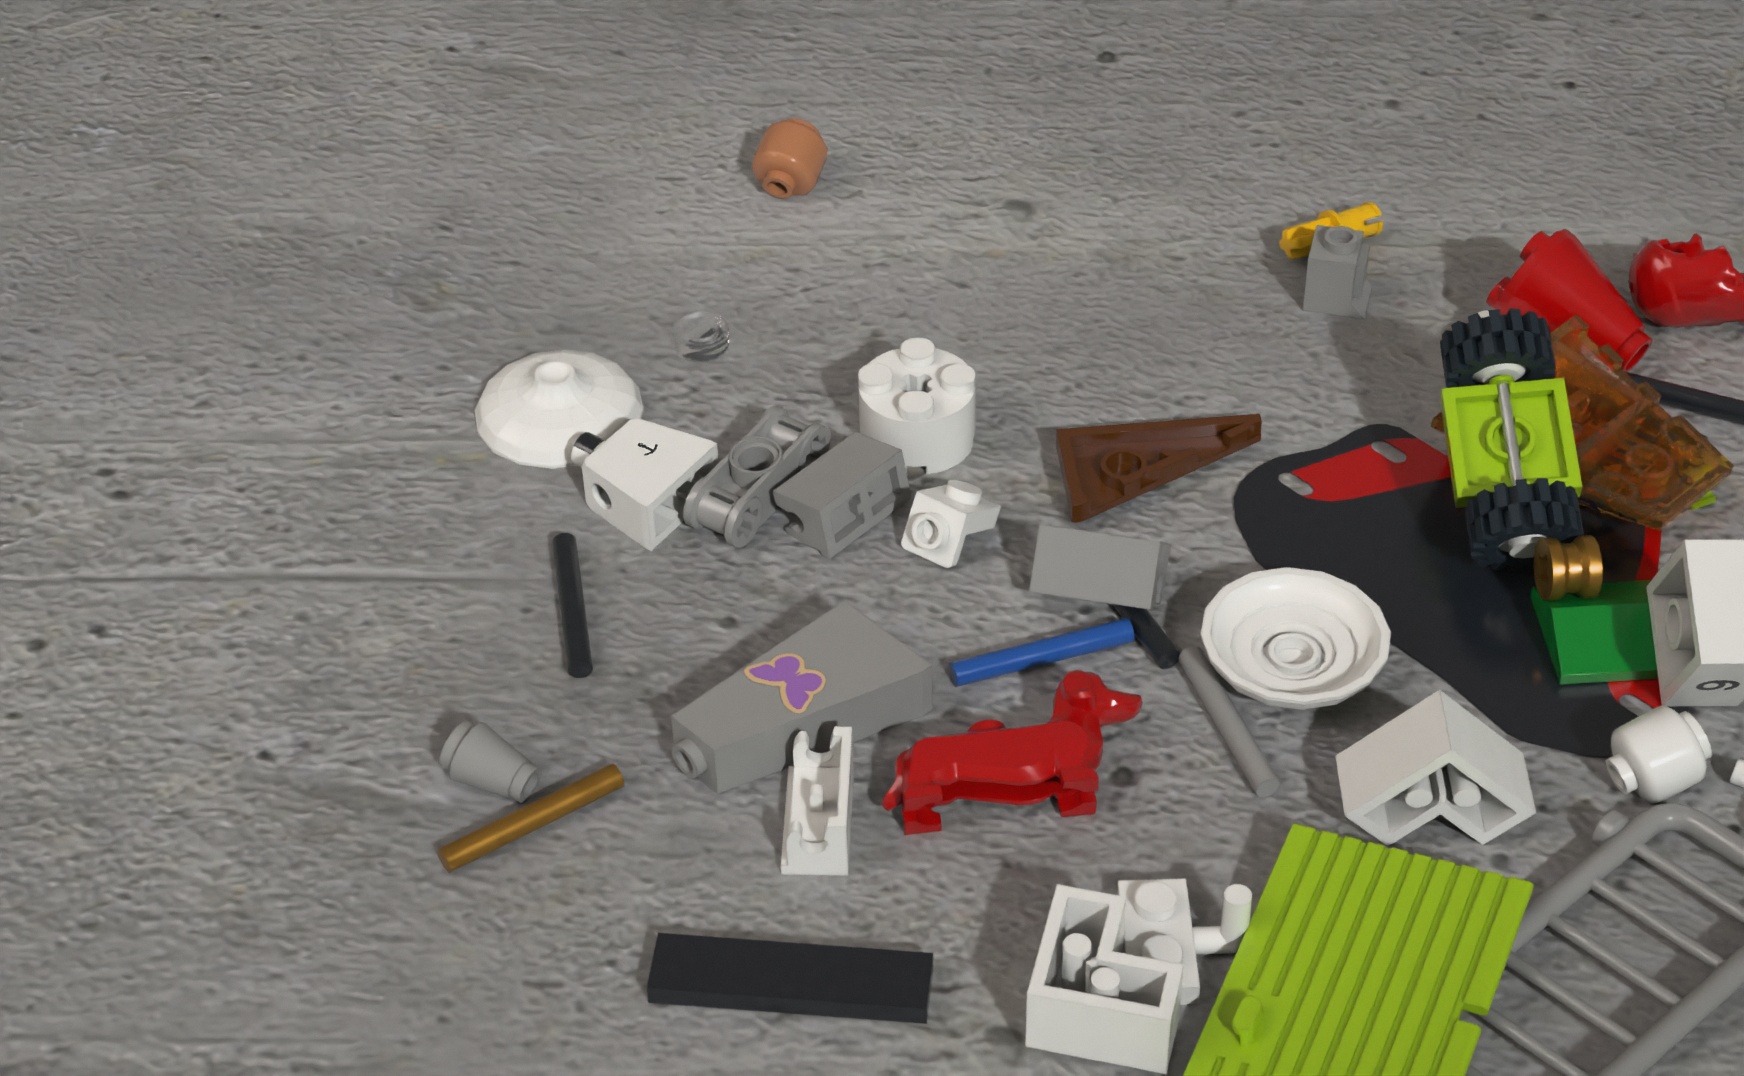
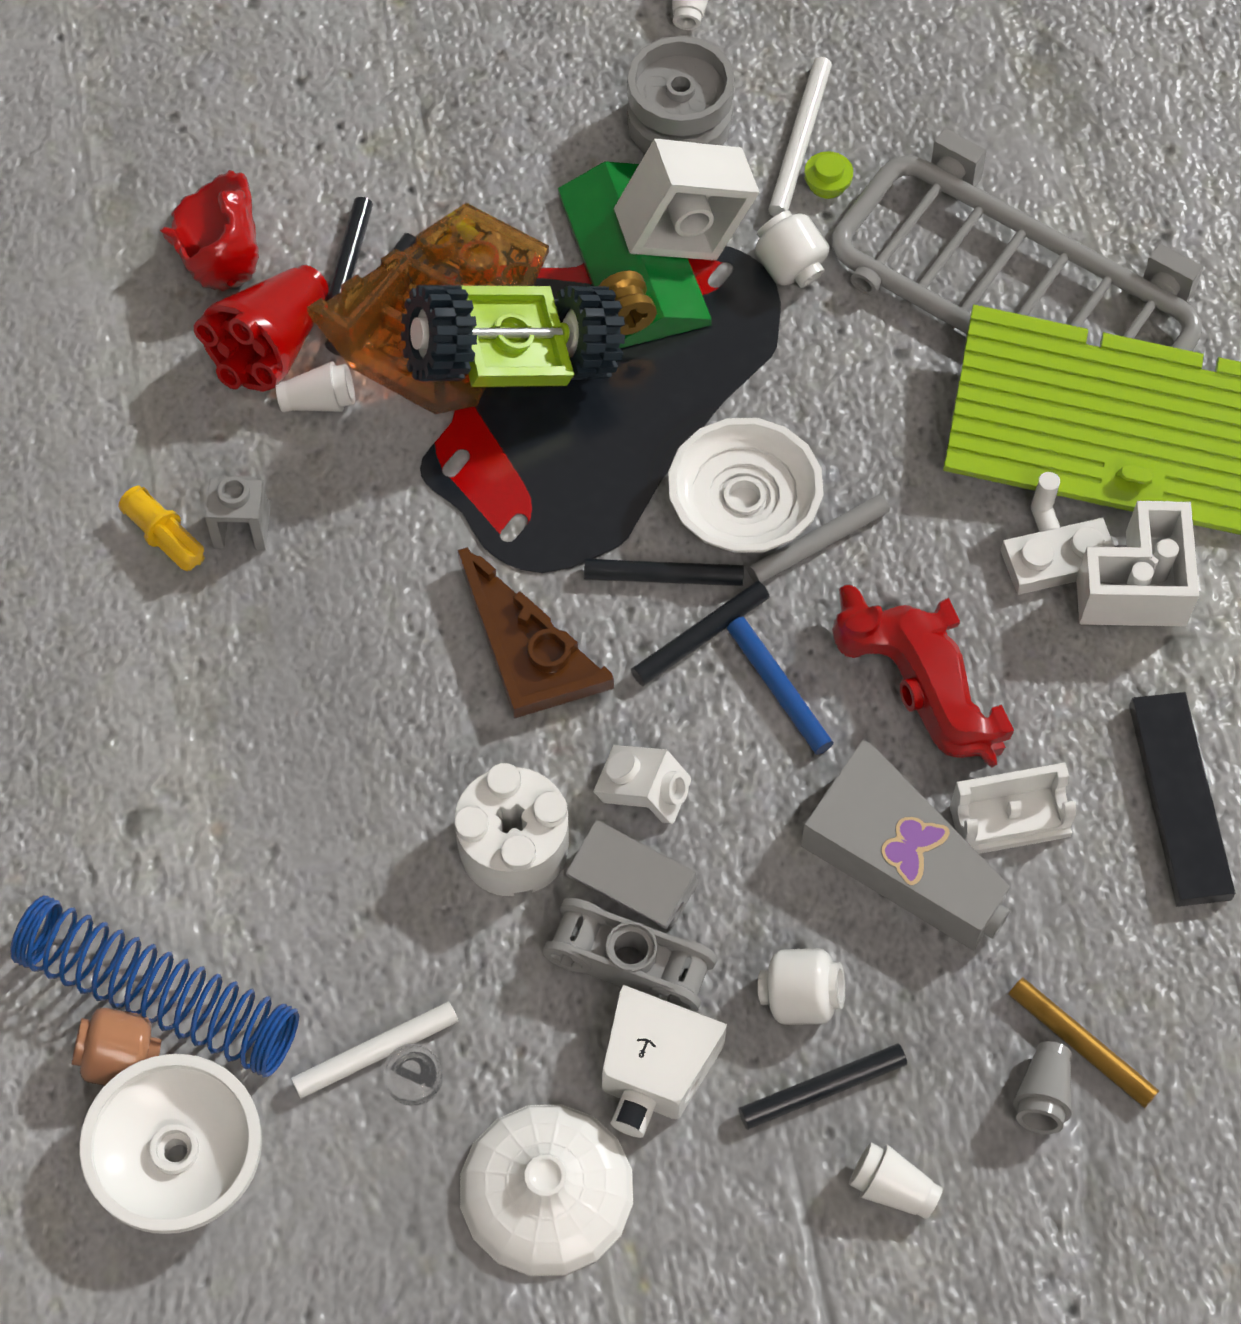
camera: 105 degrees left, 20 degrees up
light grey hinge [1029,524,1172,610] -> none
white brick [1335,690,1536,846] -> none
none -> blue piece [10,895,299,1078]
none -> white dish [80,1054,262,1234]
none -> white bar [291,1001,459,1099]
none -> black bar [584,559,744,586]
none -> white head [758,948,845,1025]
none -> white cone [849,1142,943,1220]

